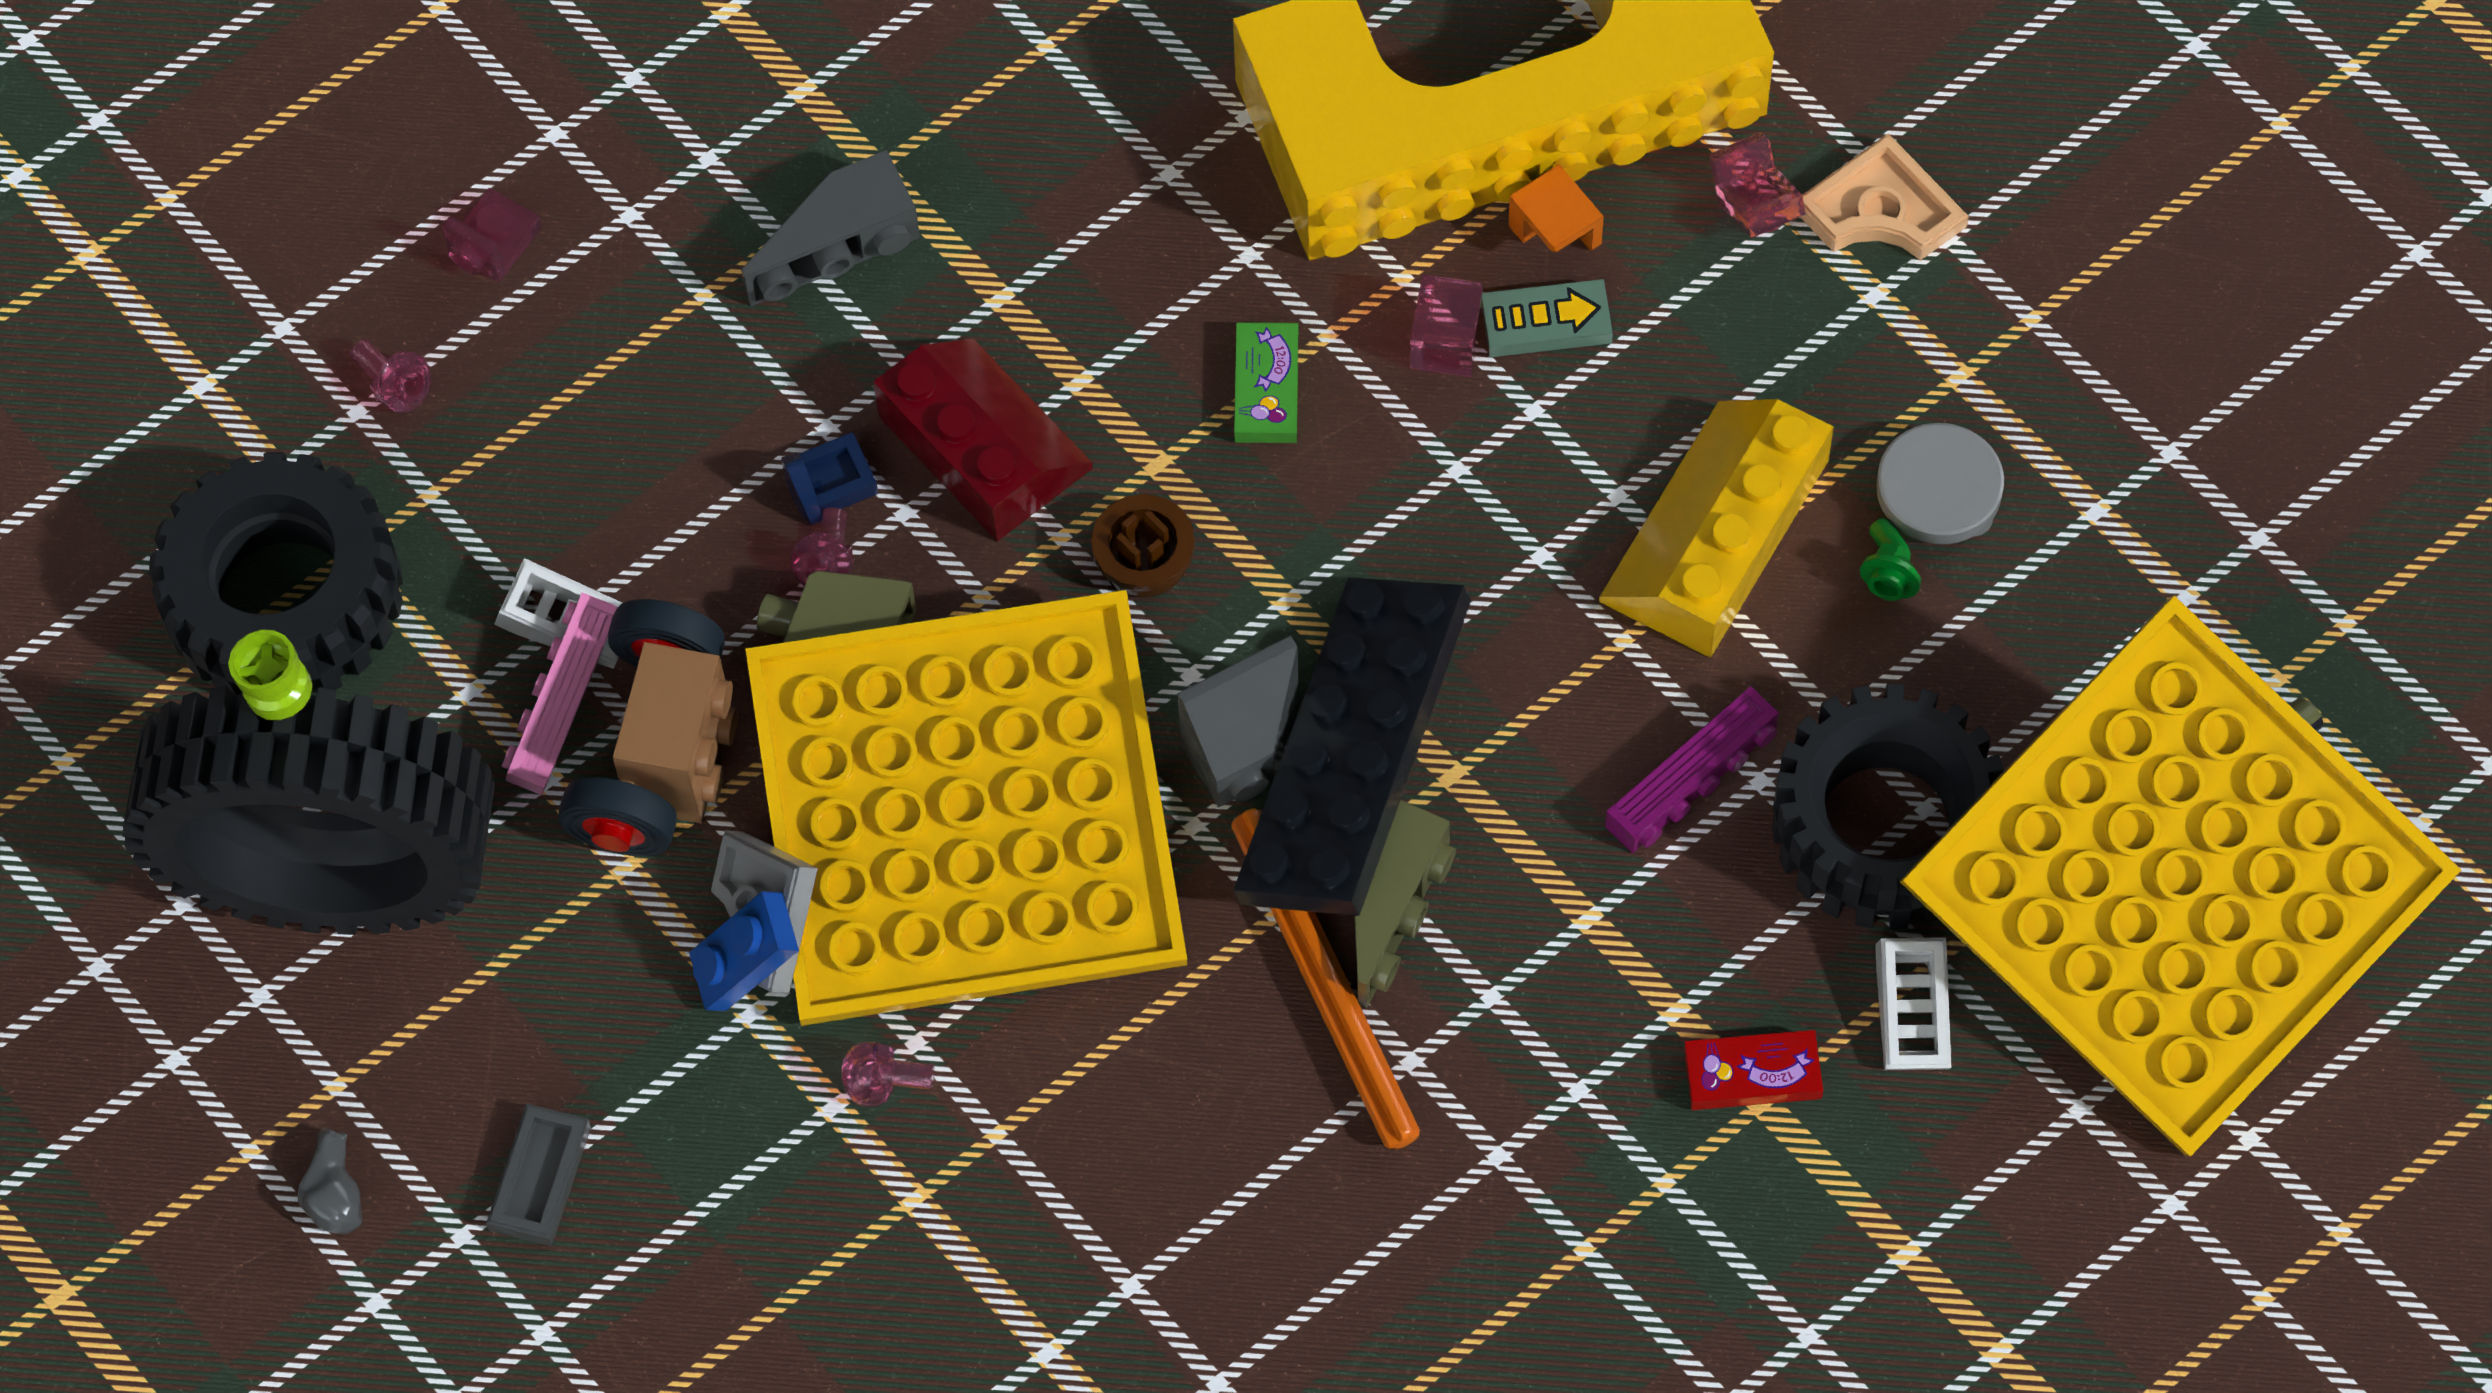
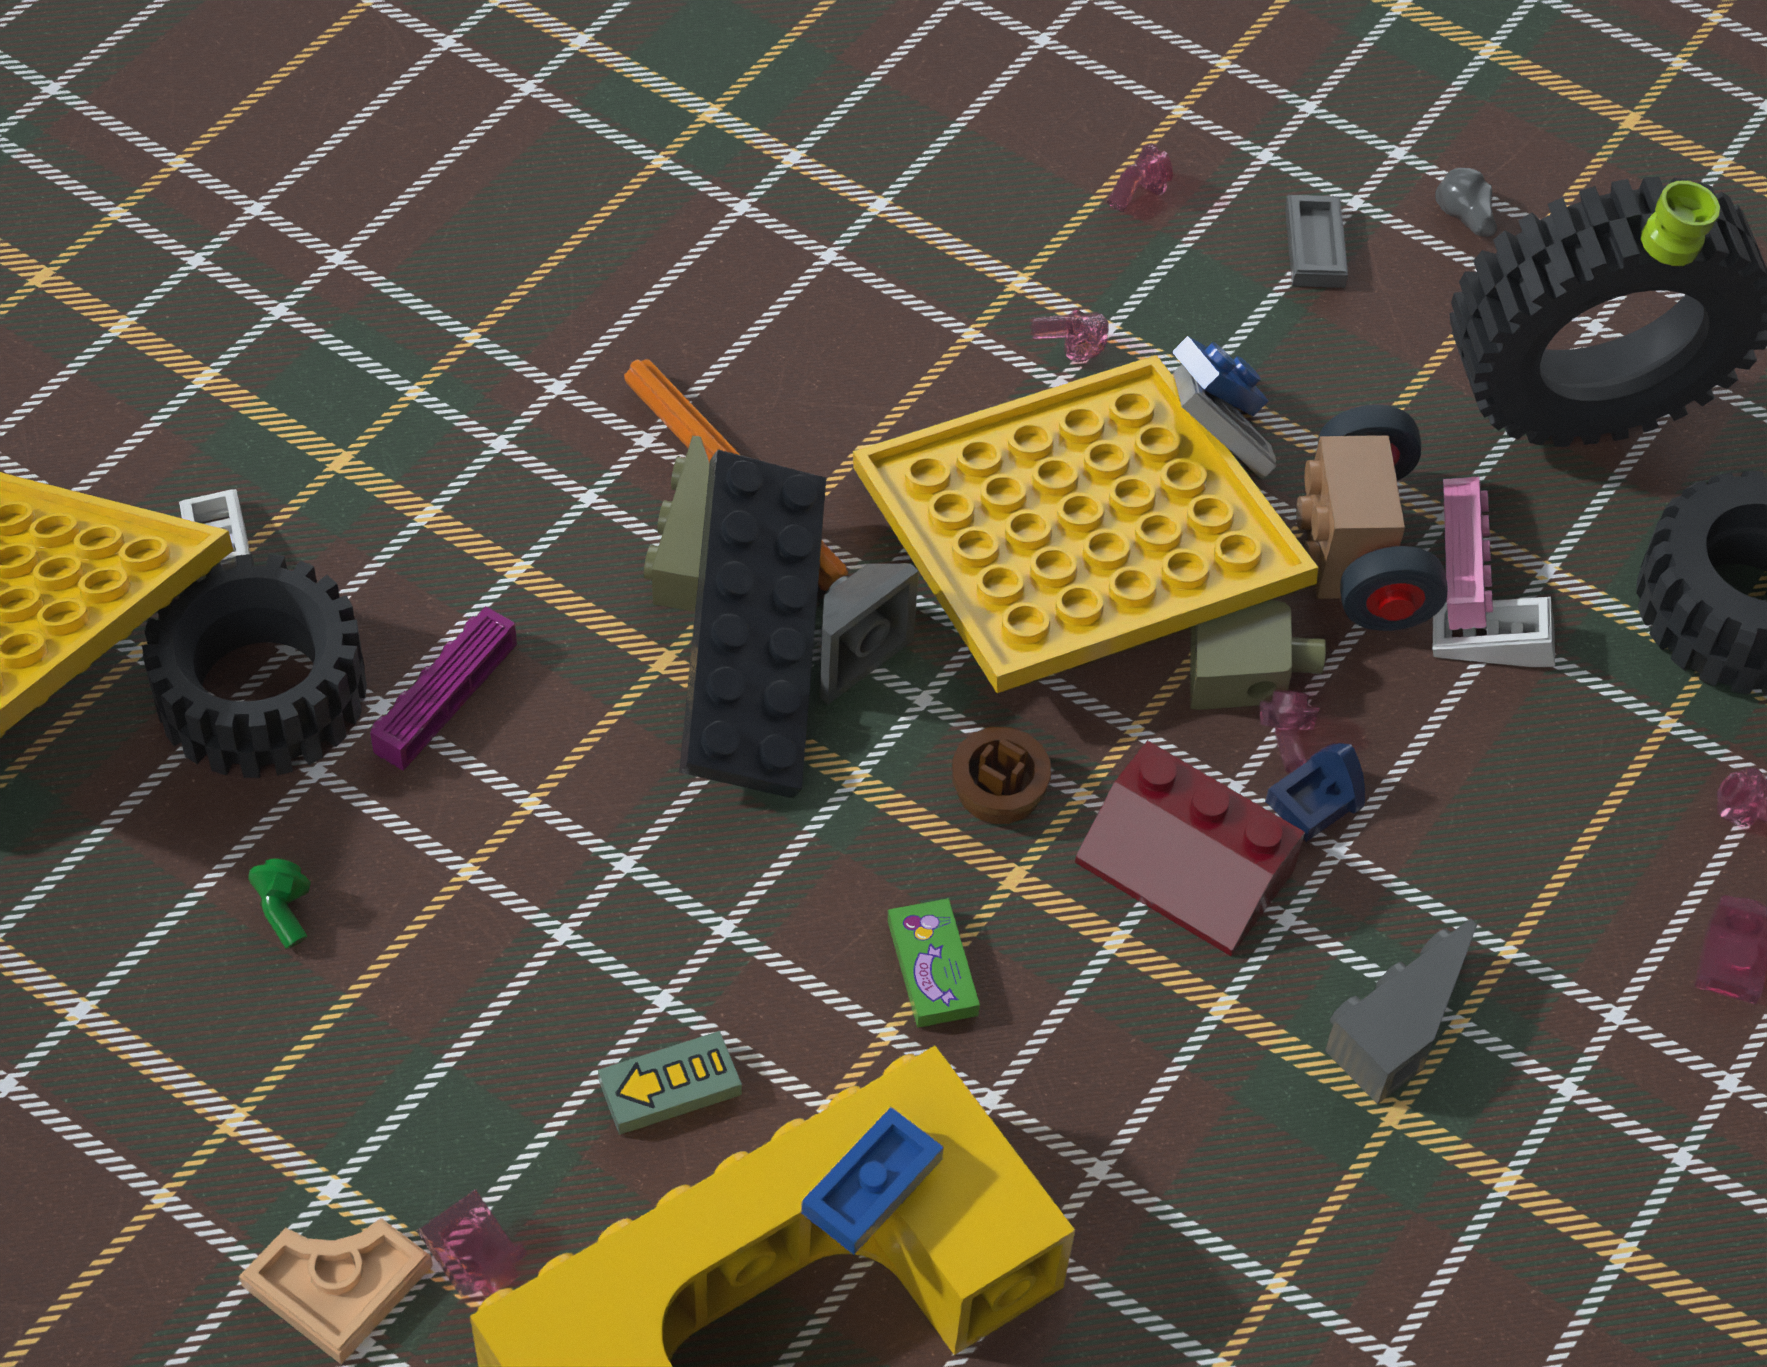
camera: 160 degrees right, 10 degrees down
clear pink panel [1410,274,1483,377] -> none
orange panel [1508,164,1604,252] -> none
yellow slope [1599,399,1834,658] -> none
red tile [1684,1030,1823,1111] -> none
light grey tile [1876,423,2004,544] -> none
none -> blue plate [801,1107,944,1254]
none -> clear pink plate [1107,143,1173,212]

